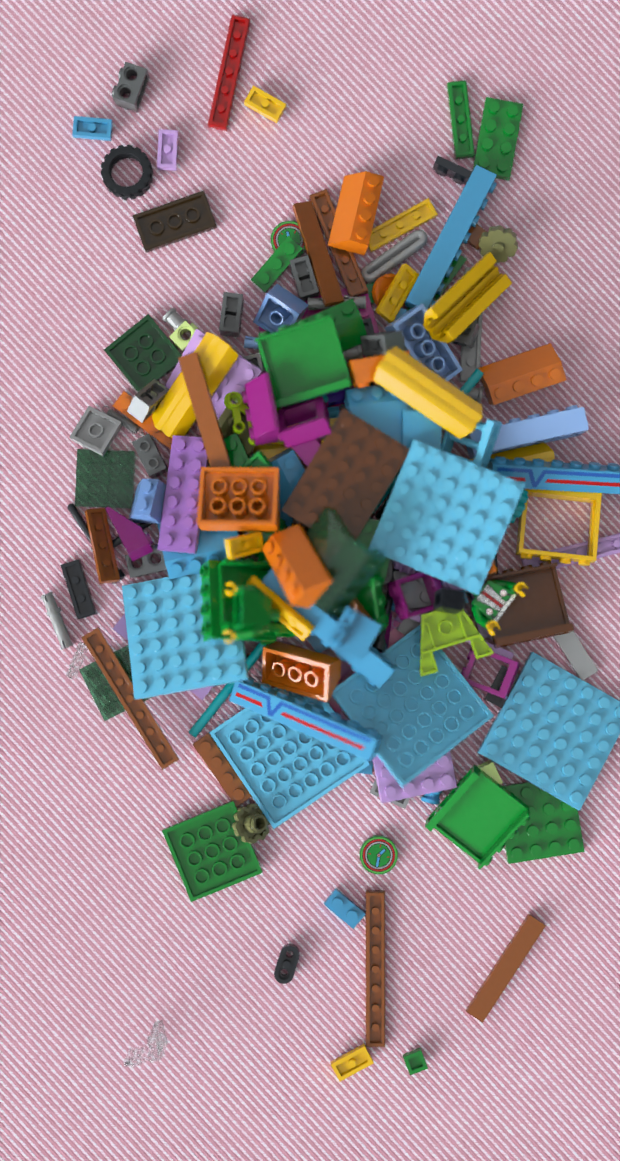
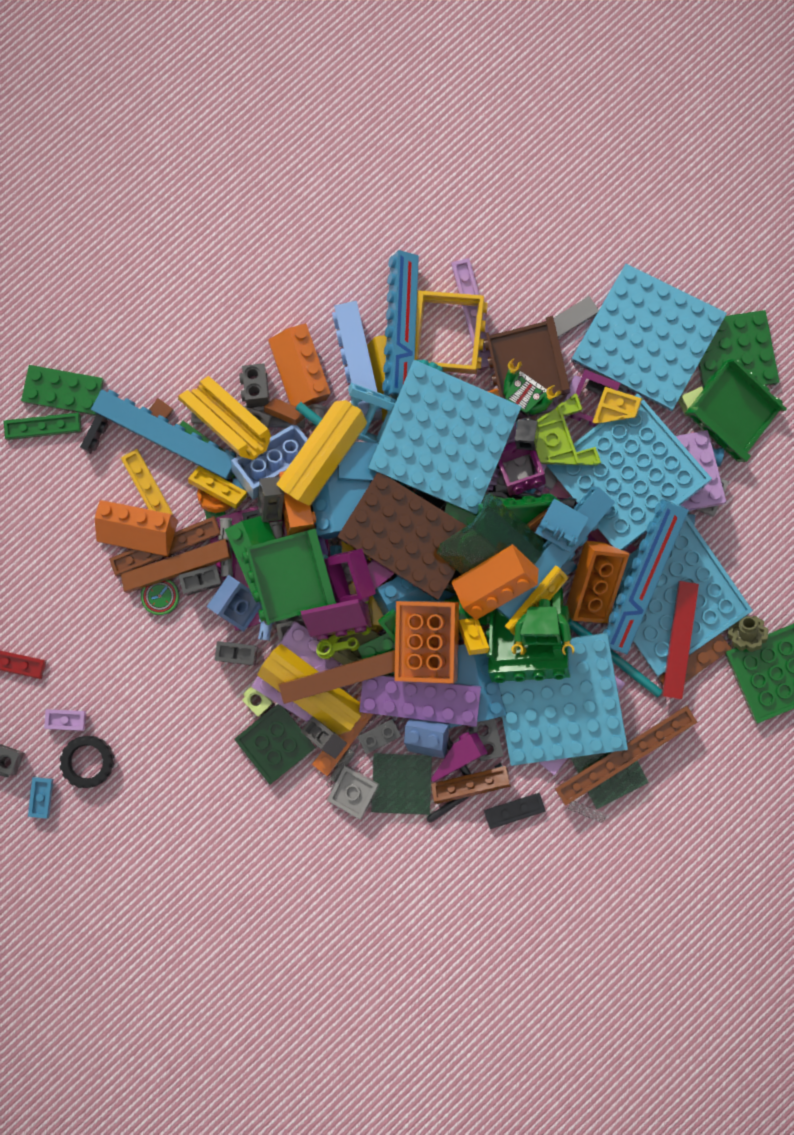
camera: 90 degrees left, 5 degrees down
light grey pin [41,592,73,650] -> none
dark brown tile [132,190,217,253] -> none
light grey bush [162,307,188,331] -> none
yellow plate [244,85,286,123] -> none
green plate [251,236,303,293] -> none
tile [360,835,398,874] -> none
light grey piece [361,230,428,283] -> none
olive plant [479,225,518,263] -> none
none -> dark grey brick [239,363,270,408]
none -> dark orange tile [264,398,305,425]
none -> yellow wing [593,387,643,424]
none -> red tile [662,581,699,699]

